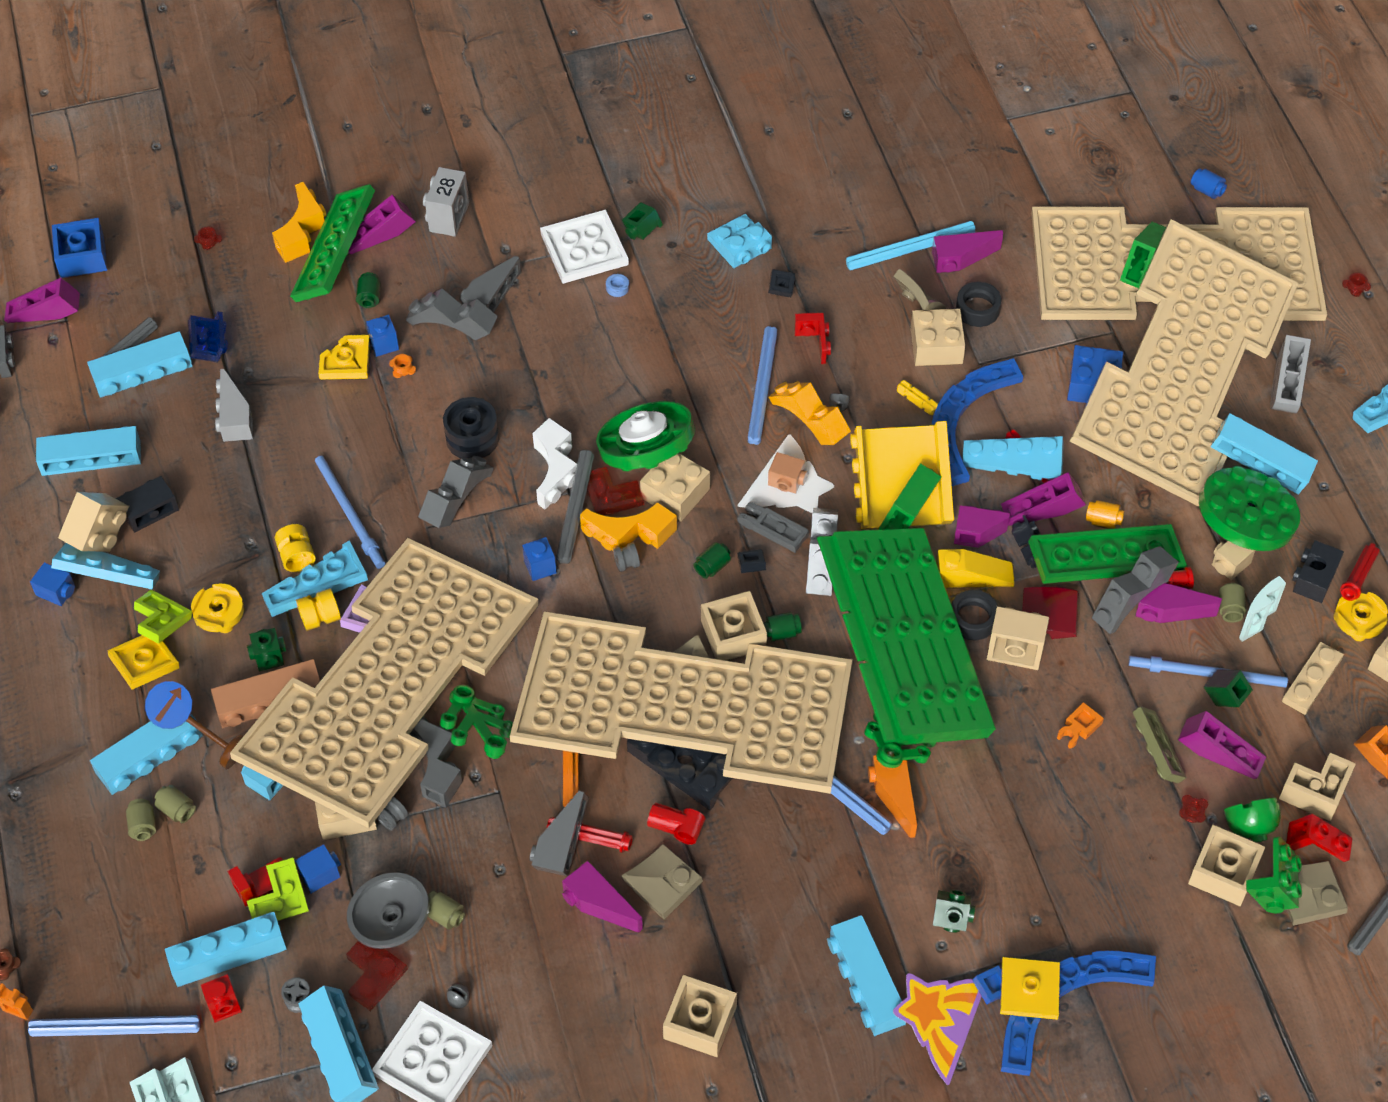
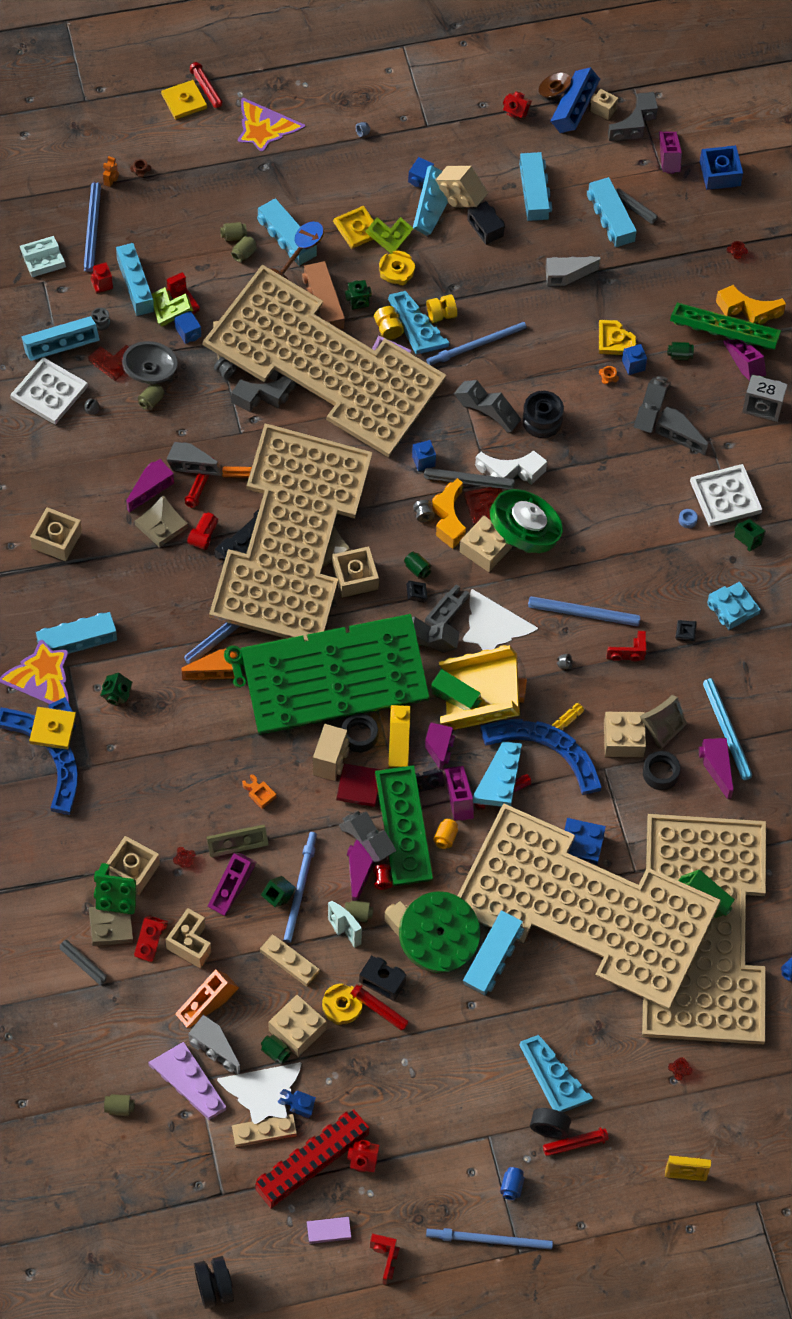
camera: 90 degrees right, 5 degrees up
clear blue bracket [188,311,228,362] -> none
green plant [440,685,513,759] -> none
dark green brick [763,612,802,642] -> none
light orange arch [768,381,851,445] -> none
nougat brick [768,452,808,494] -> none
green cylinder [1224,798,1281,843] -> none
light grey brick [1270,335,1311,414] -> none

